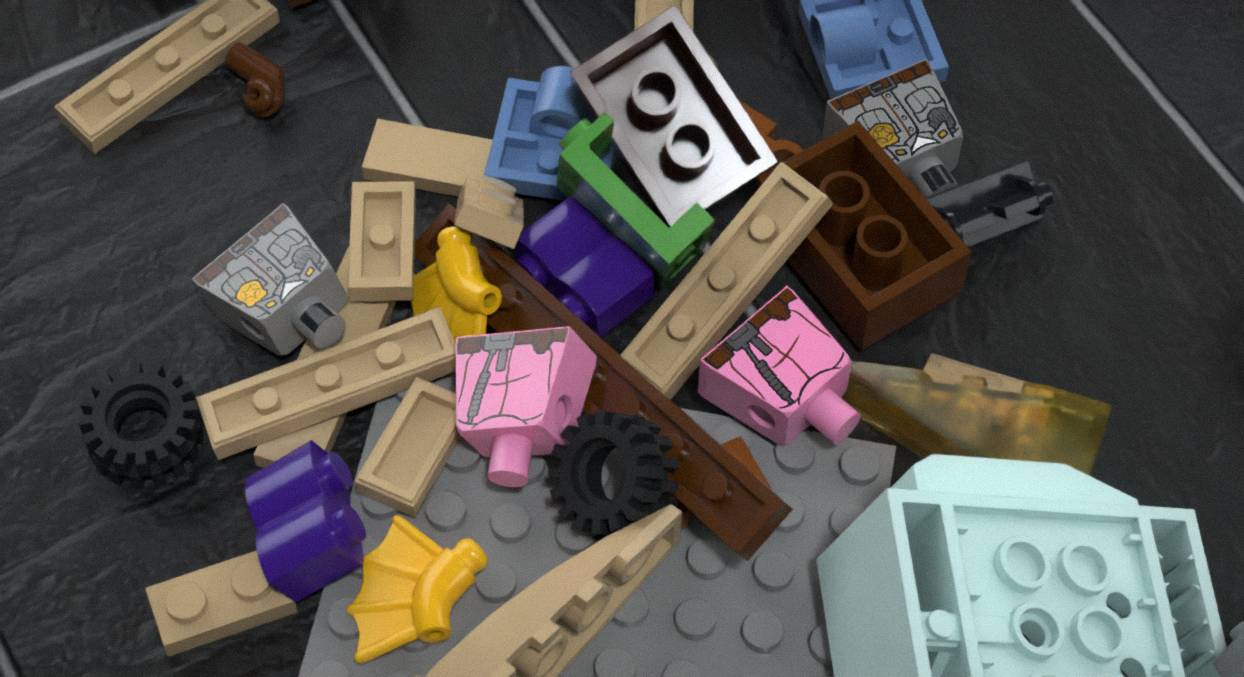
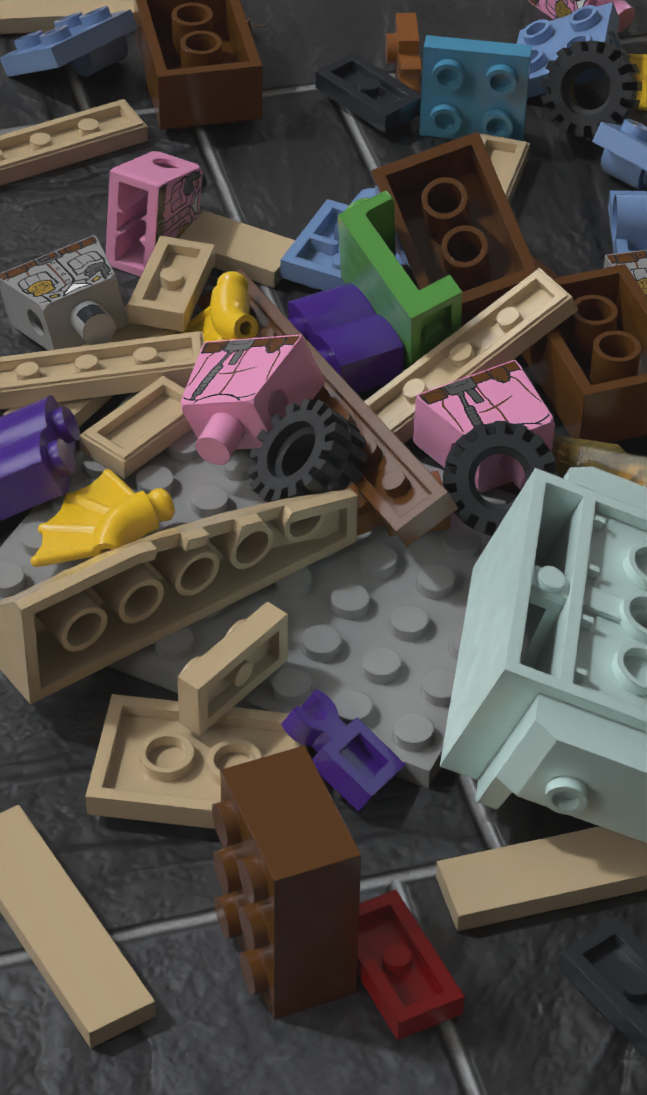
camera: 15 degrees right, 15 degrees down
reddish brown arm [224,42,285,117] -> none
tan plate [454,175,524,249] -> none
none -> bright pink torso [105,151,207,277]
none -> black tyre [443,421,558,536]

